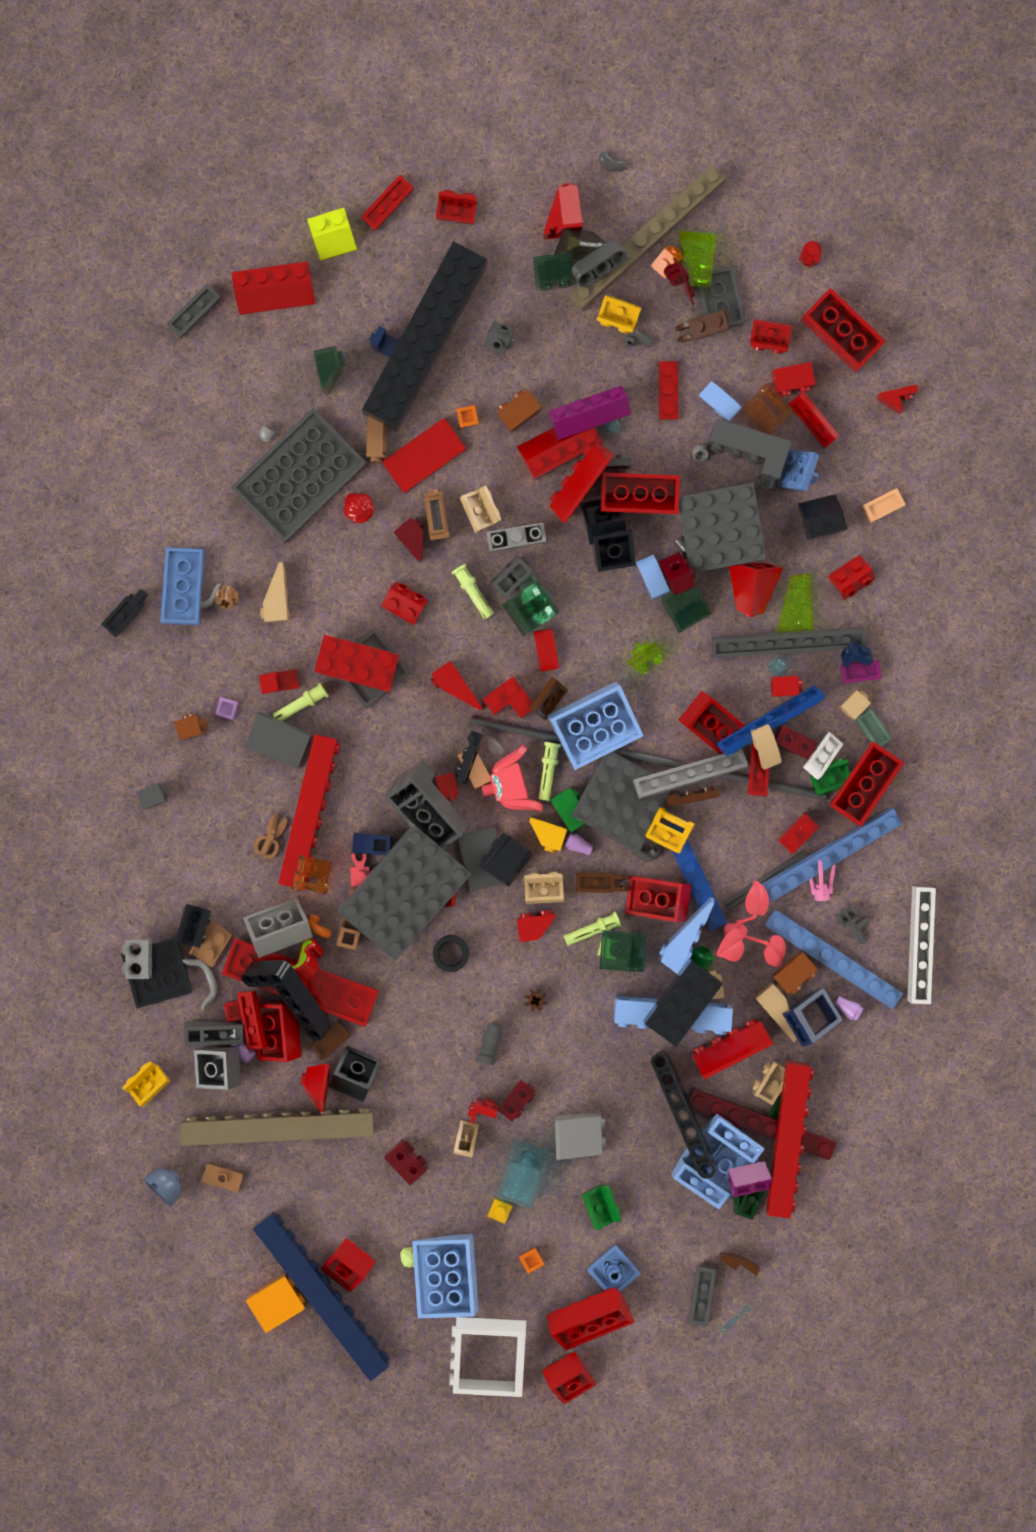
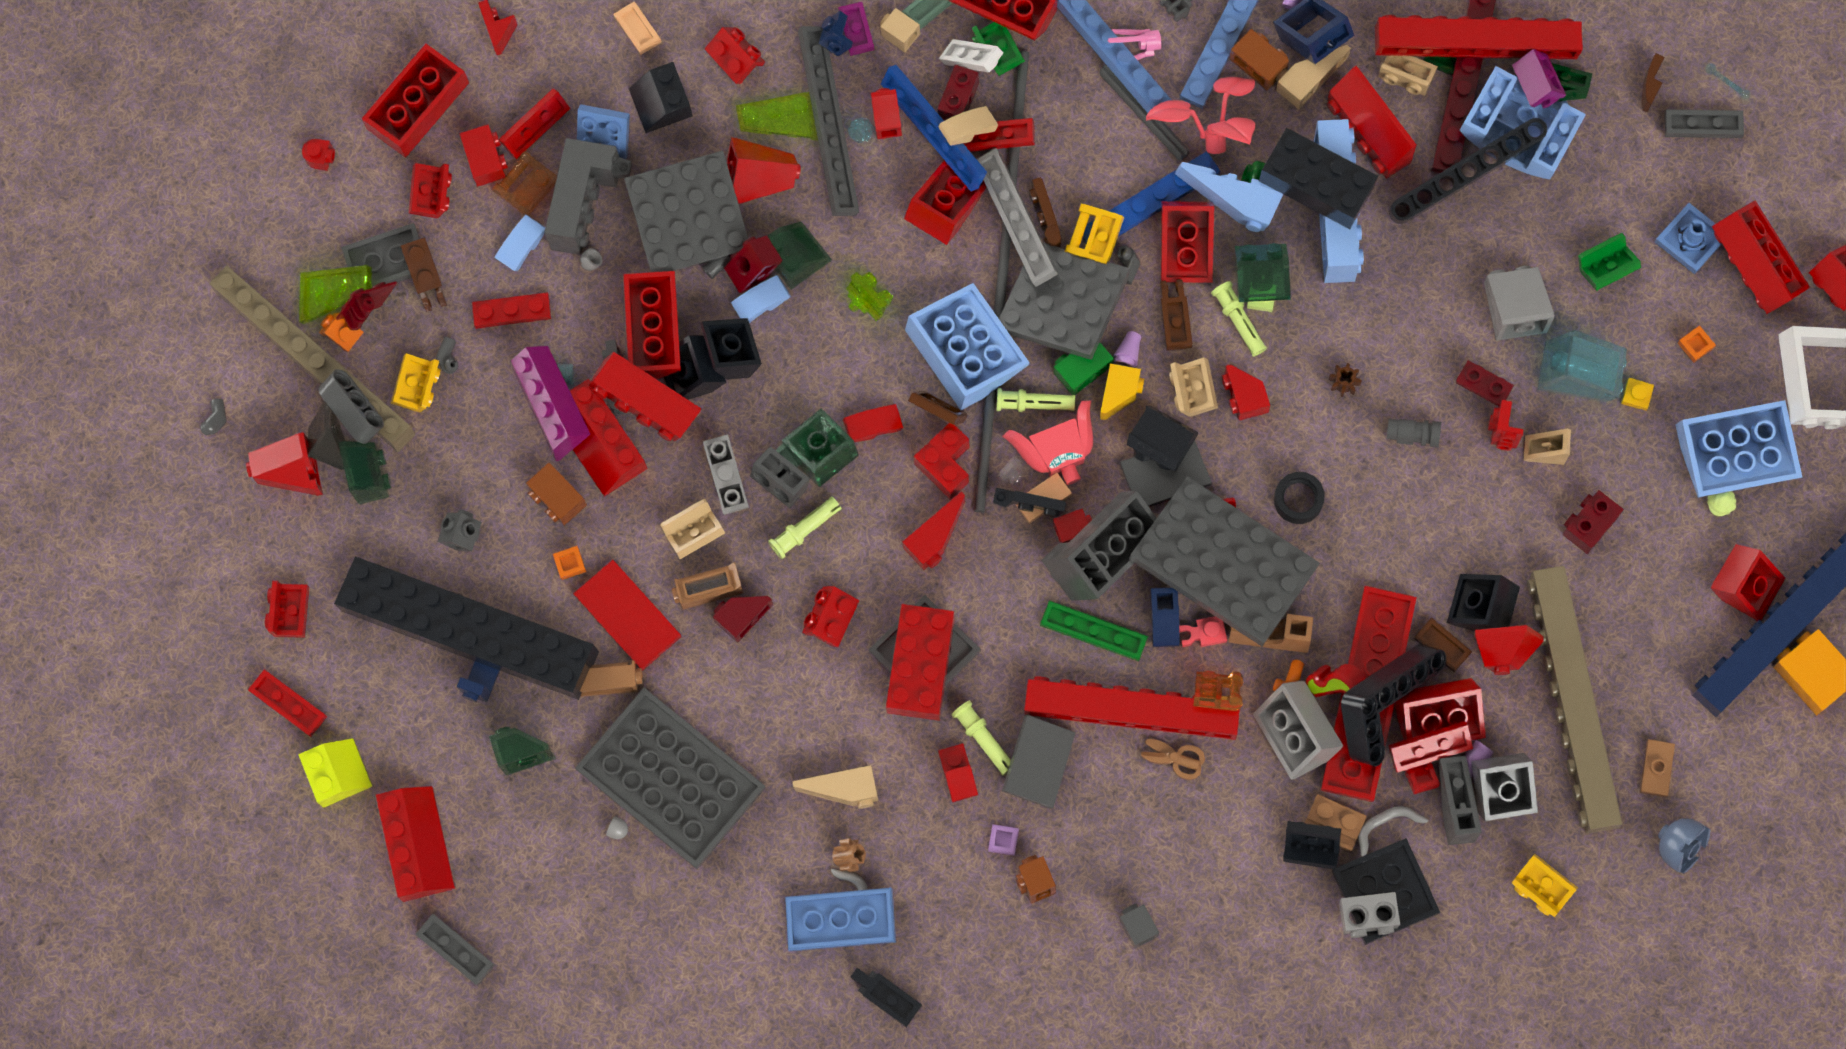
camera: 90 degrees left, 15 degrees down
red hair [343,493,375,524] -> none
red brick [777,813,819,854] -> none
none -> green tile [1040,600,1148,662]

